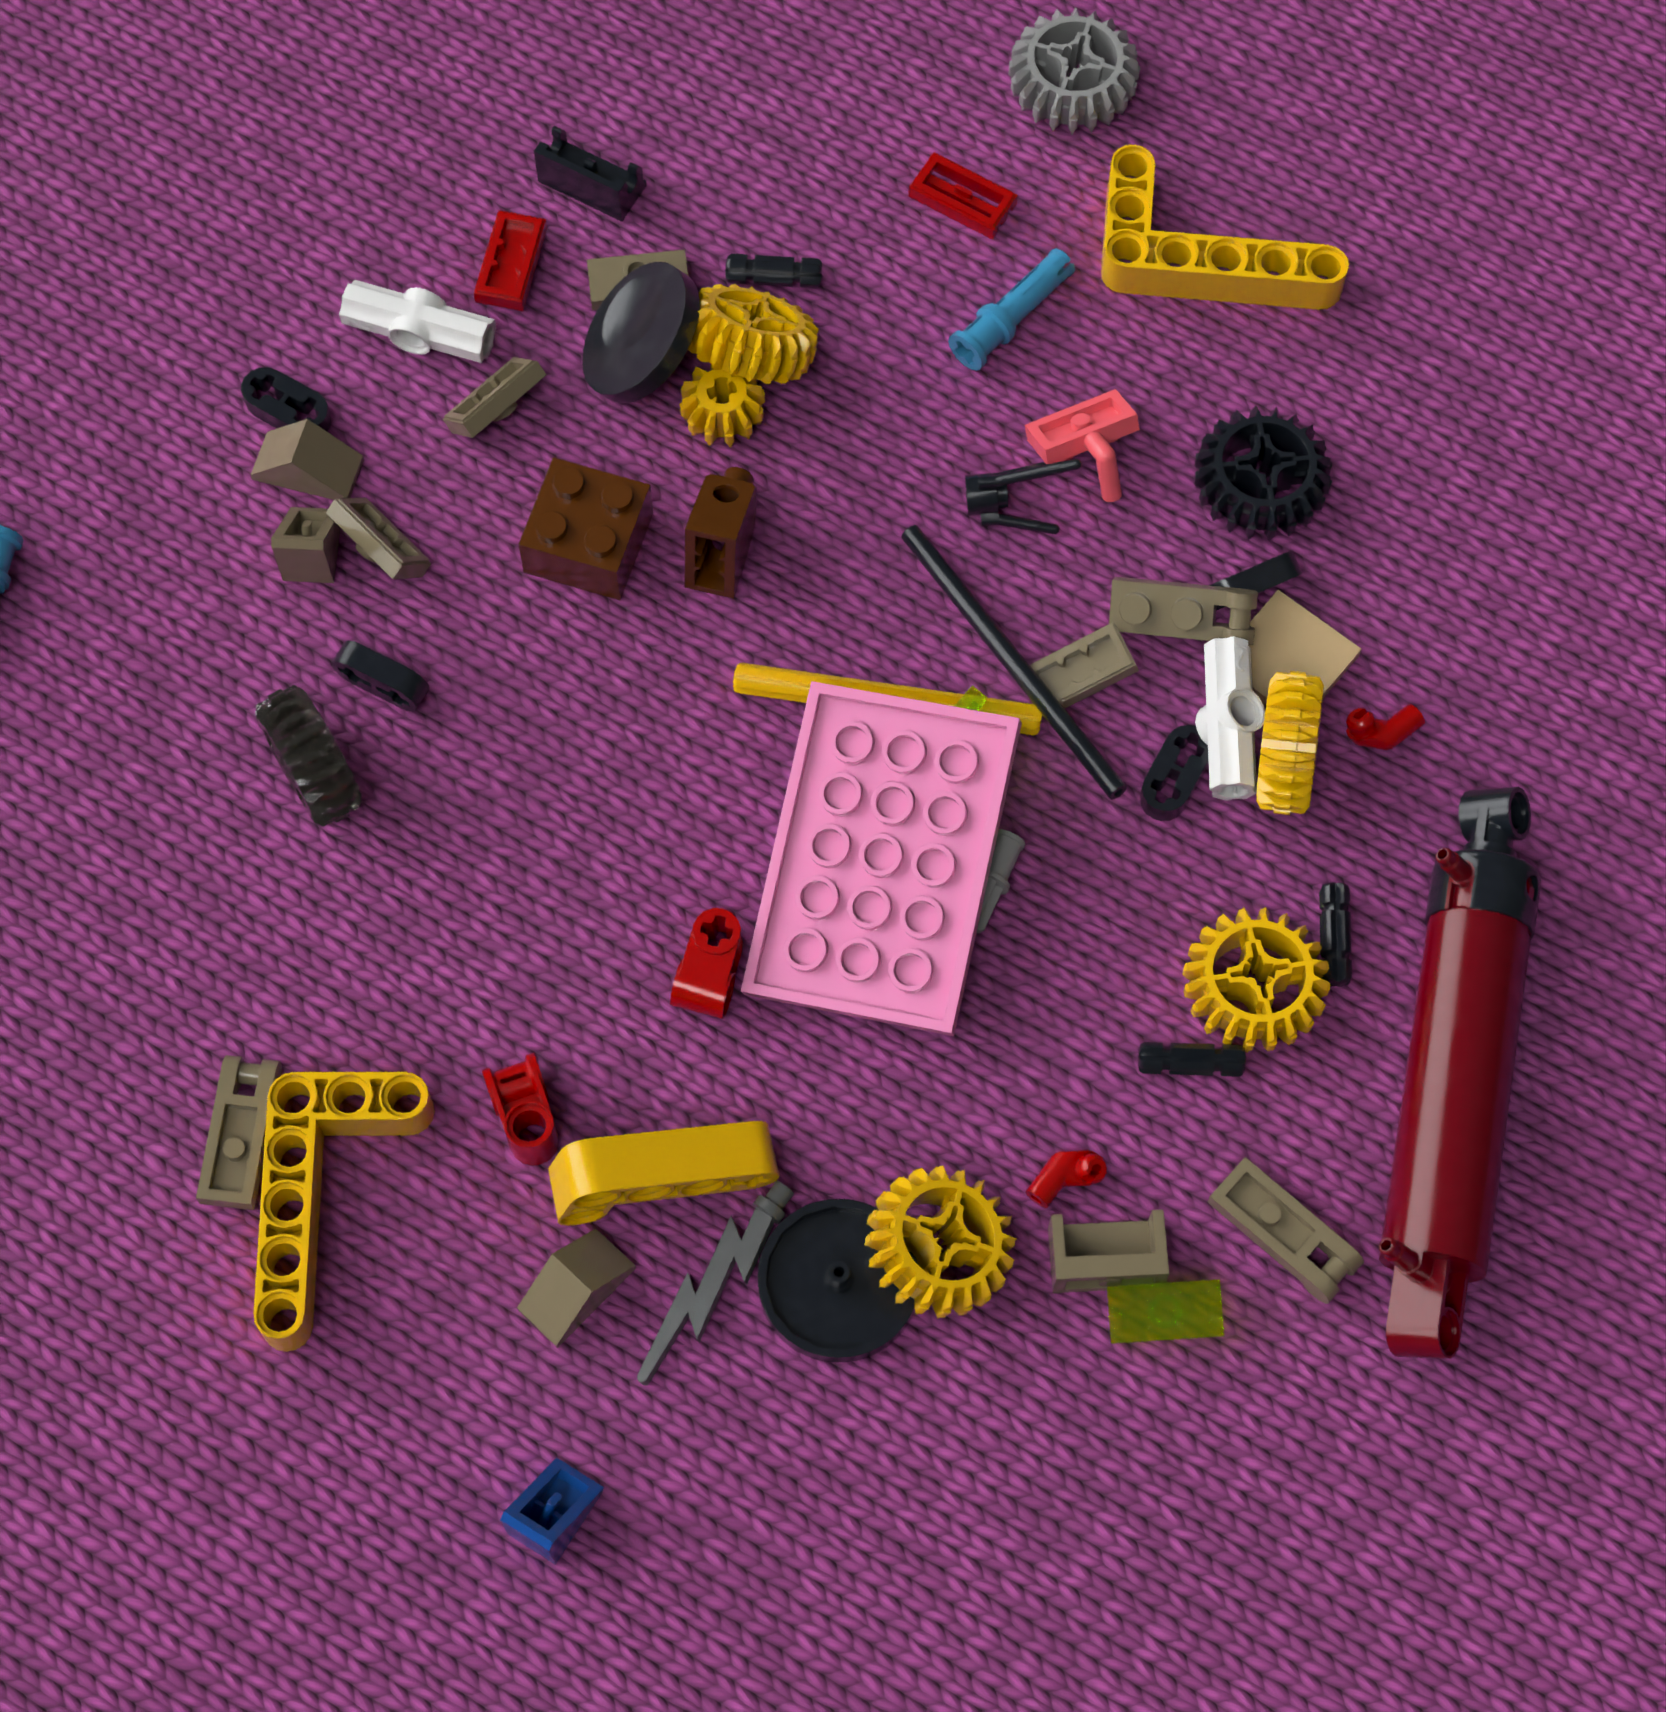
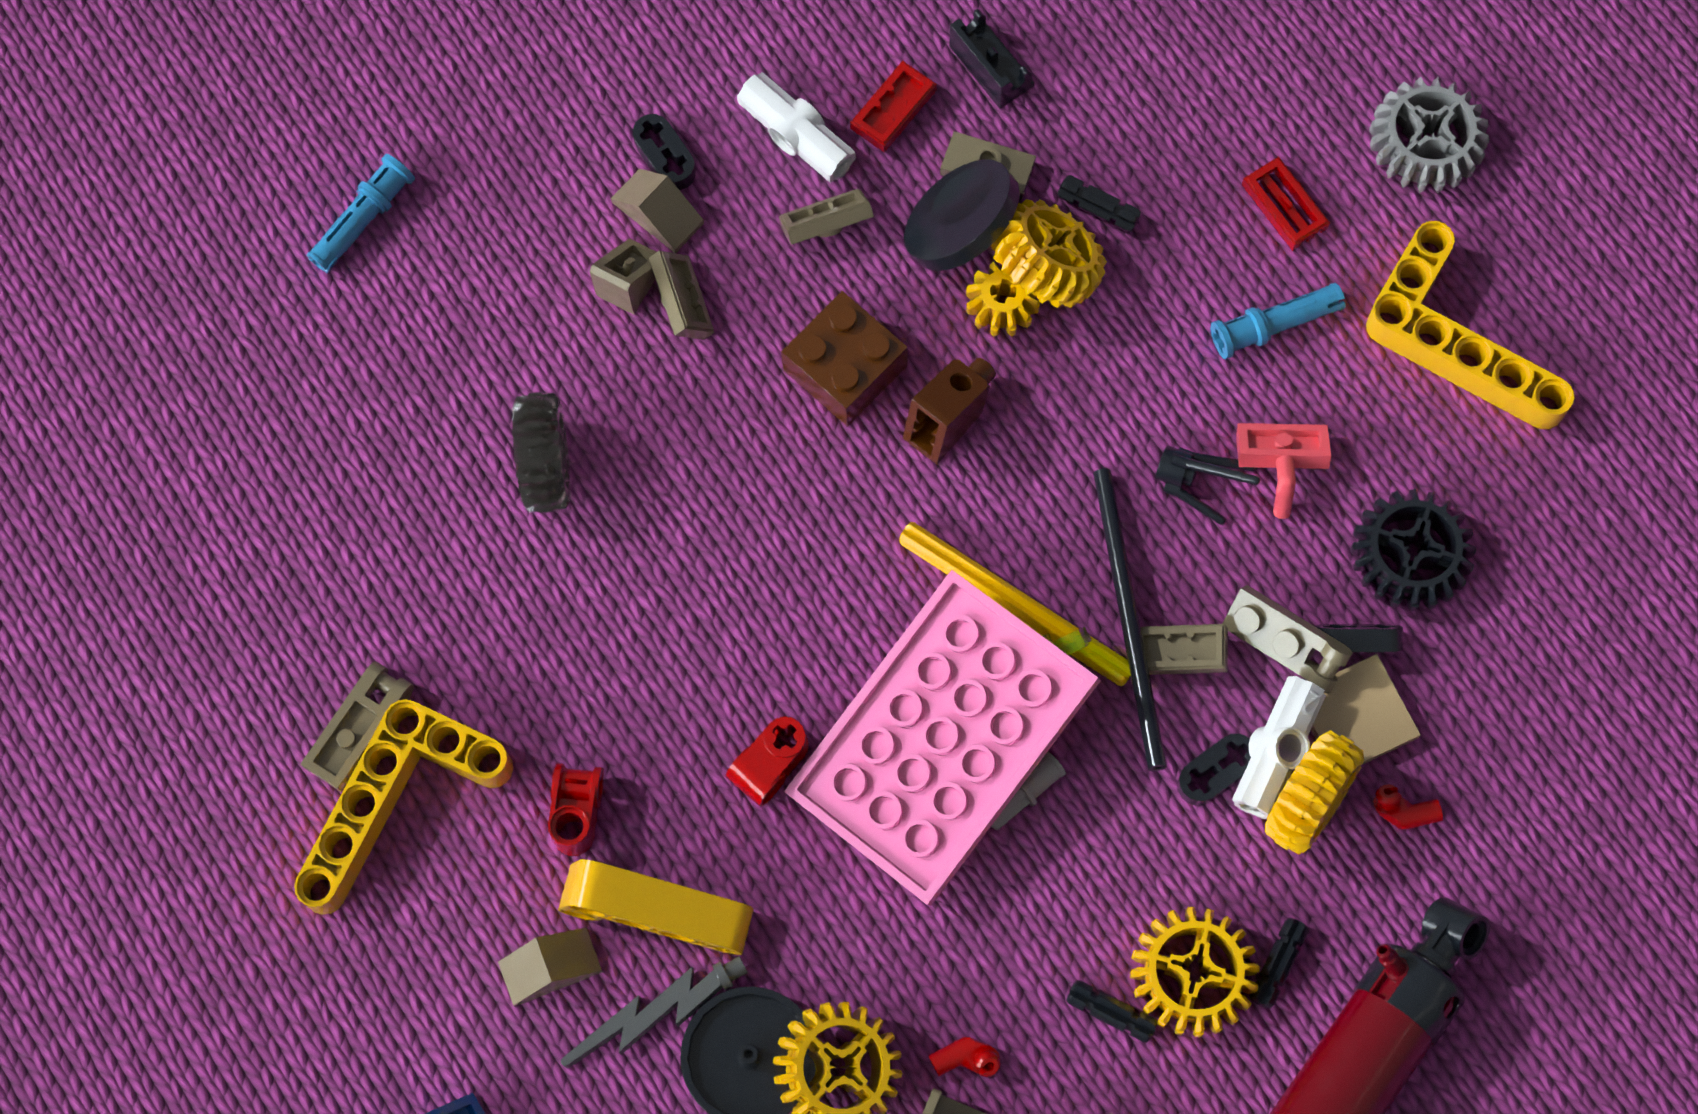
camera: 30 degrees right, 5 degrees up
black beam [331,640,430,712] -> none

